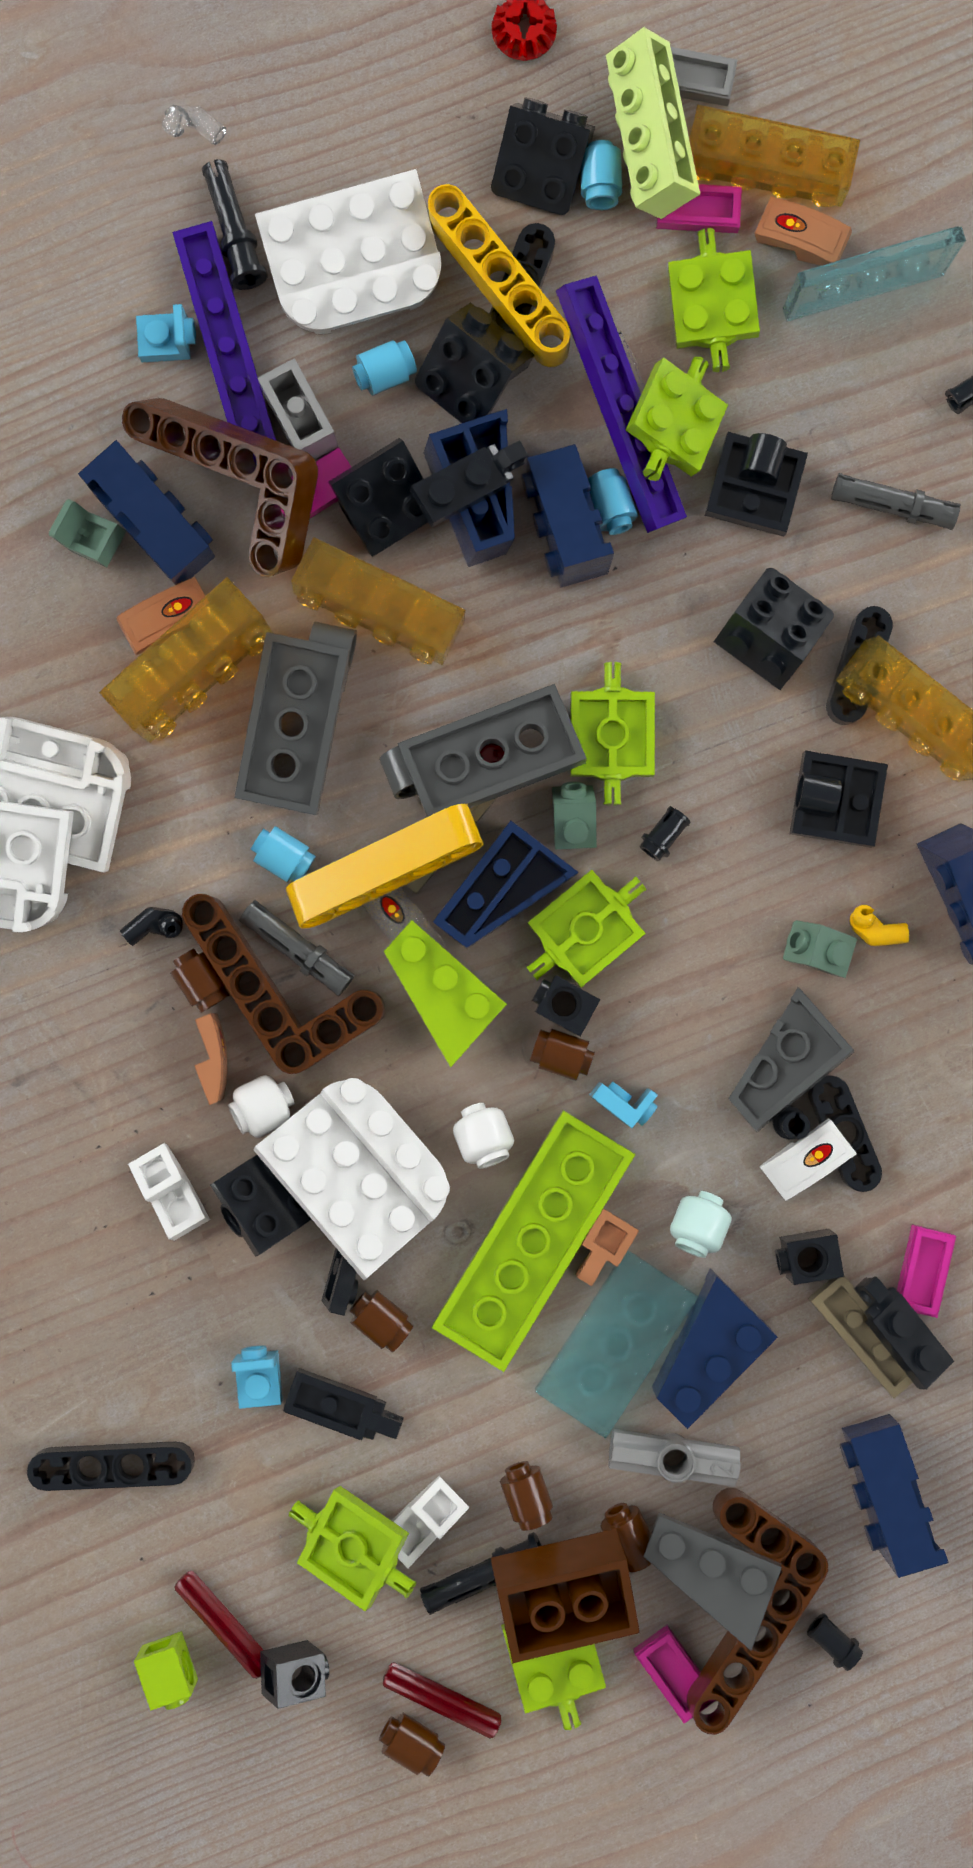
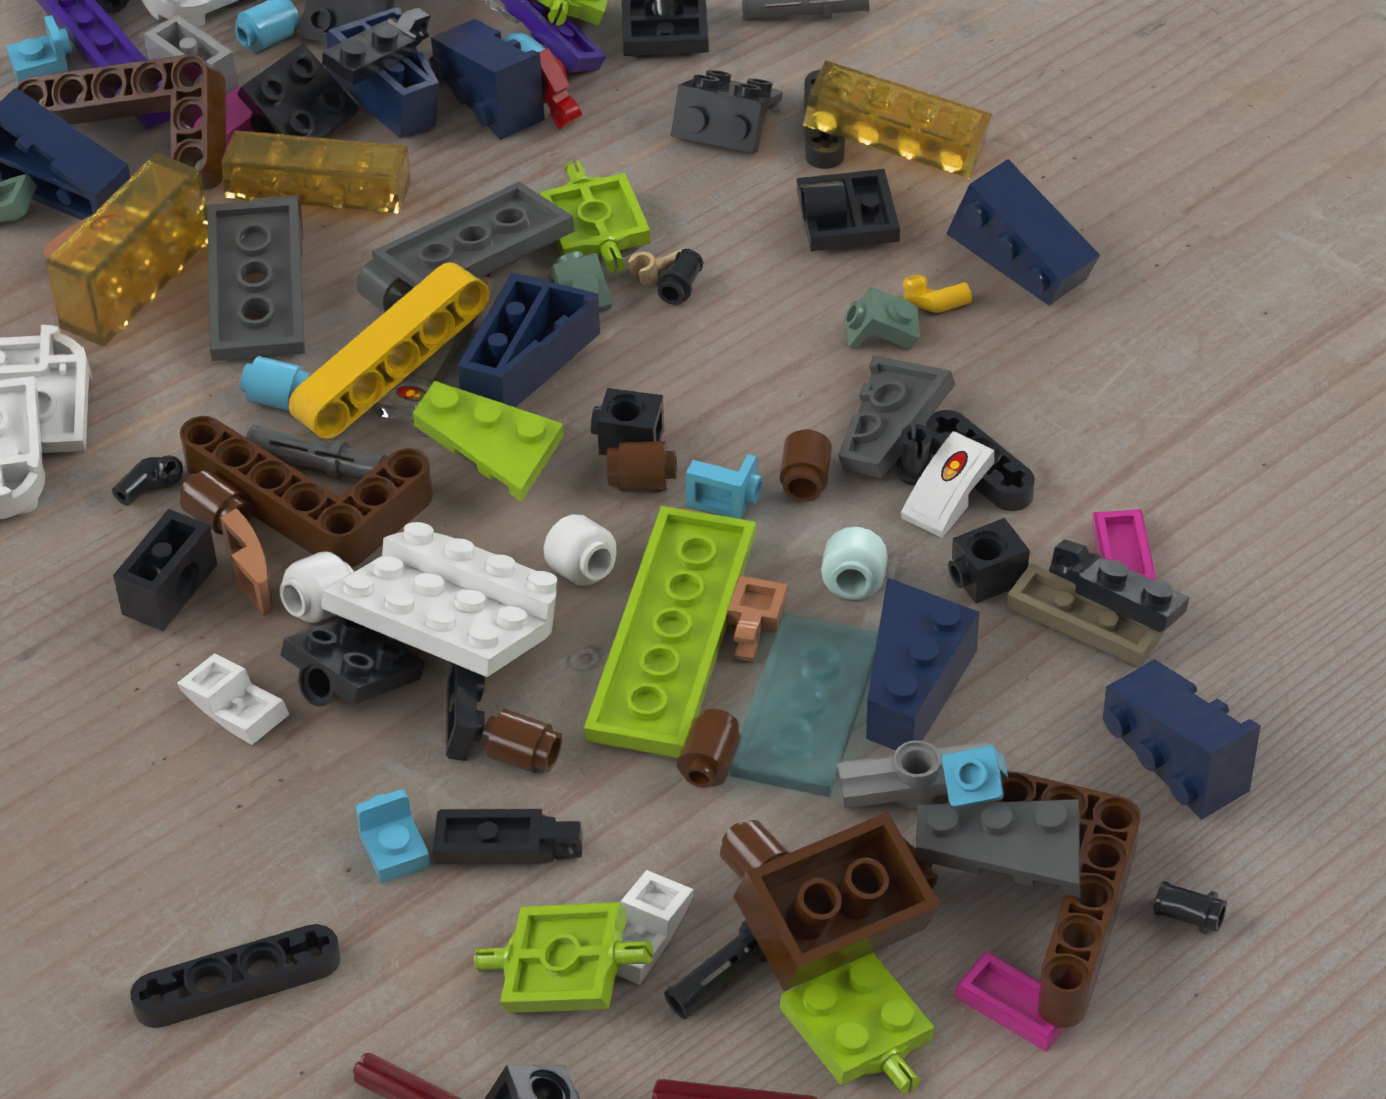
camera: 15 degrees left, 40 degrees down
lime plate [526,870,647,987] -> none
none -> black brick [113,509,218,631]
none -> red plate [539,48,582,130]
none -> tan hand [628,248,685,287]
none -> reddish brown brick [677,709,741,788]
none -> reddish brown brick [780,429,832,502]
none -> medium azure bracket [941,745,1008,808]

